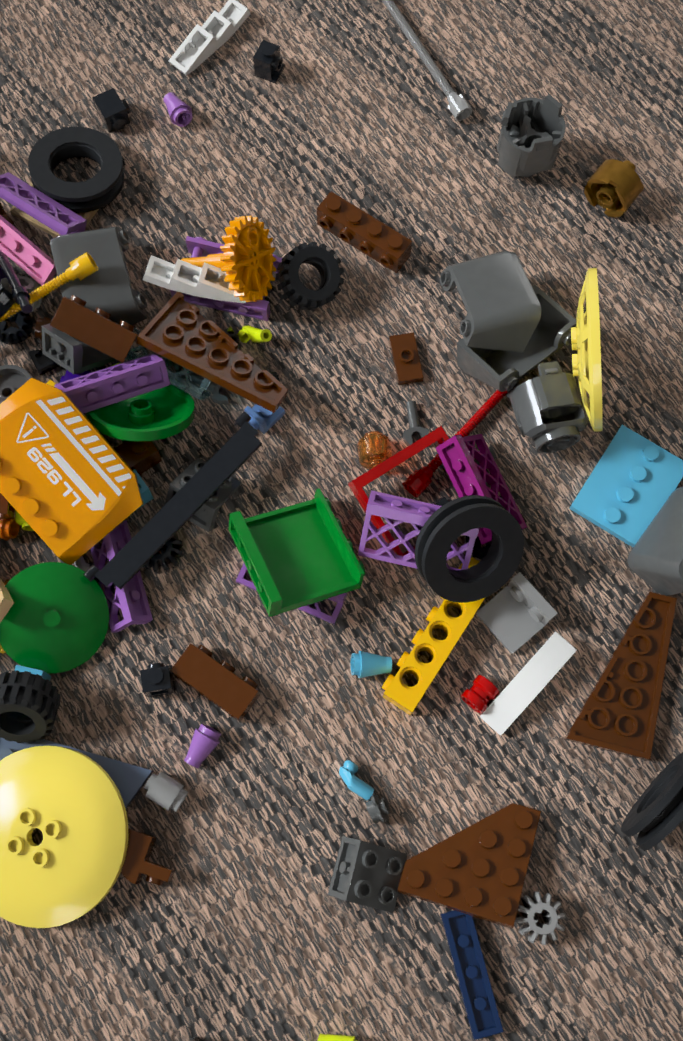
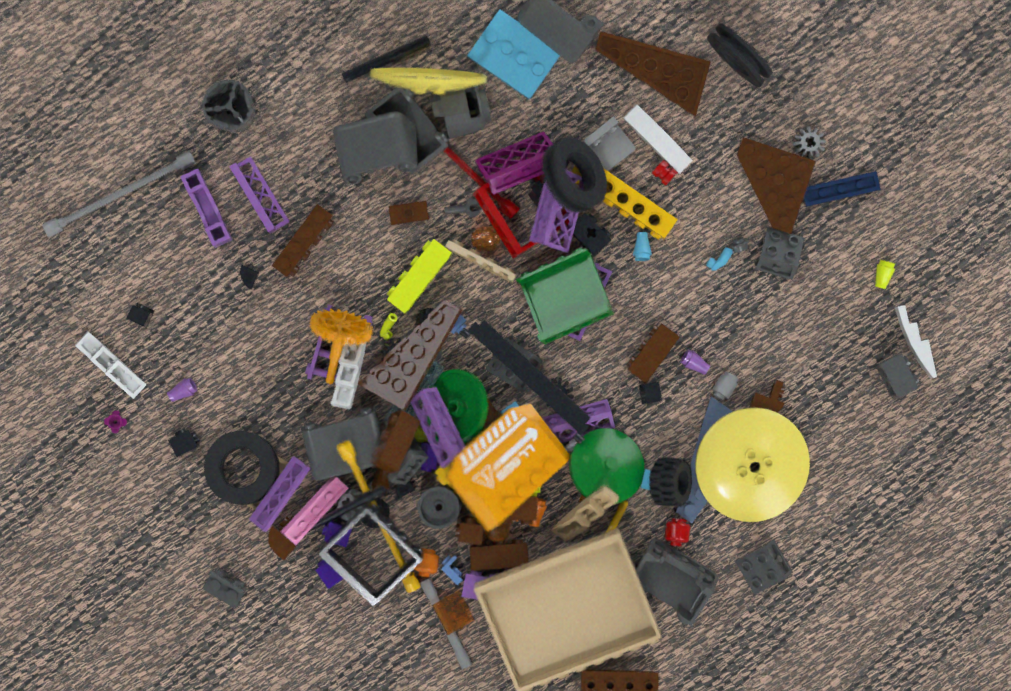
camera: 85 degrees left, 15 degrees up
black tyre [276,242,344,310] -> none
pearl gold brick [584,159,644,217] -> none
none -> magenta plate [104,410,127,433]
none -> medium lavender arch [181,169,233,248]
none -> medium lavender fence [229,156,289,234]
none -> black tile [240,265,259,290]
none -> black axle [342,36,431,82]
none -> neon yellow brick [386,239,452,314]
none -> tan wing [445,239,516,284]
none -> black brick [573,213,611,257]

